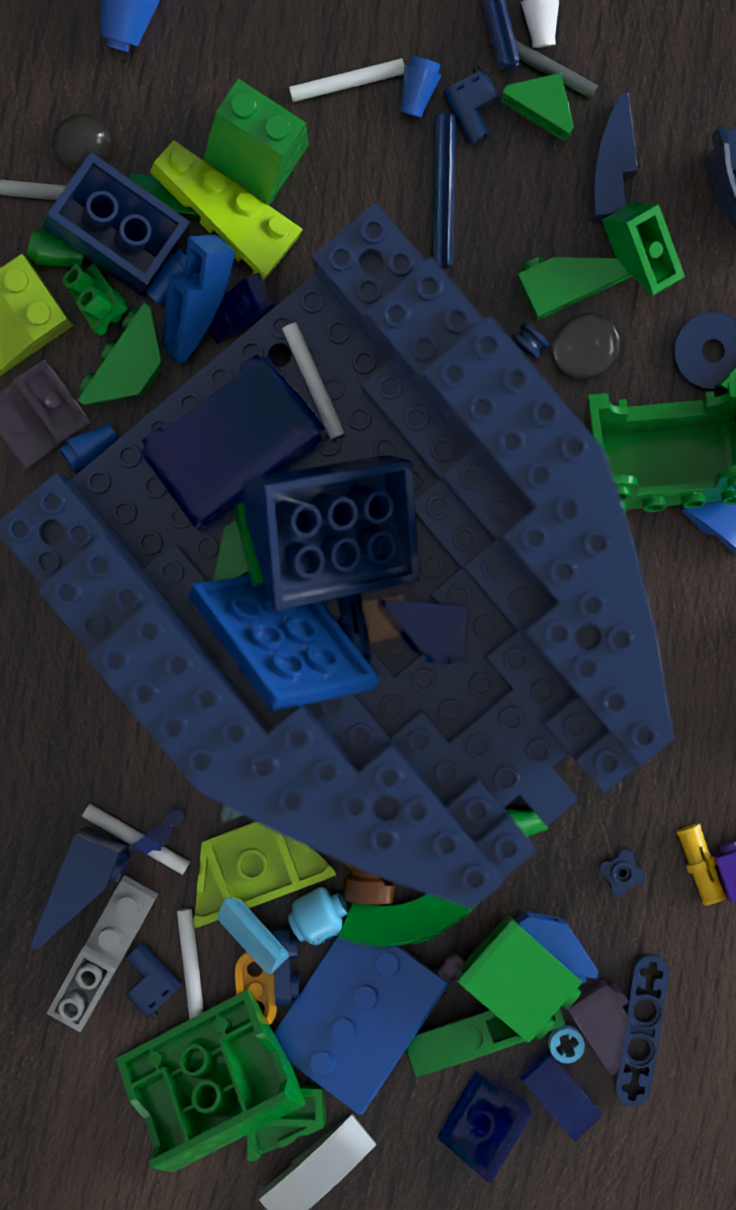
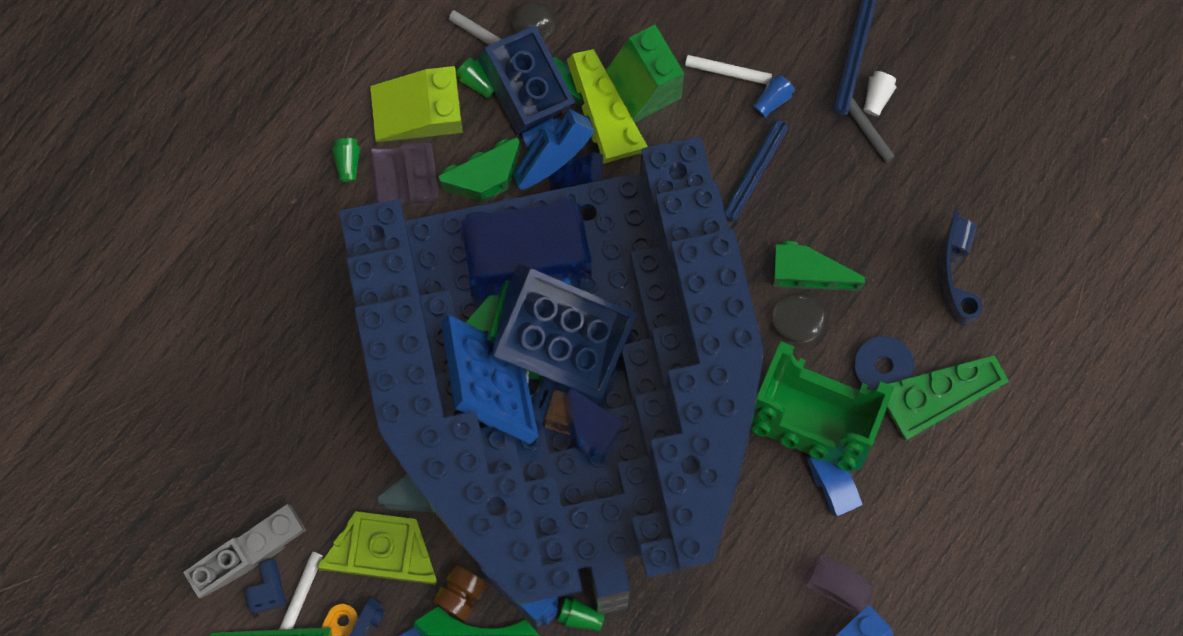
camera: 30 degrees right, 15 degrees down
dark blue slope [30,826,131,950] -> none
blue cone [59,422,119,475] -> none
green hips [62,263,128,336] -> none
white bar [82,804,191,875] -> none
clear blue piece [128,809,184,855] -> none
medium azure slope [218,897,289,975] -> none
white bar [282,322,345,440] -> none
medium azure head [288,887,349,945] -> none
dark blue piece [443,66,500,145] -> none
green slope [500,73,574,143] -> none
dark blue bush [511,322,550,360] -> none
dark blue slope [590,92,638,223] -> none
green slope [602,202,685,295] -> none

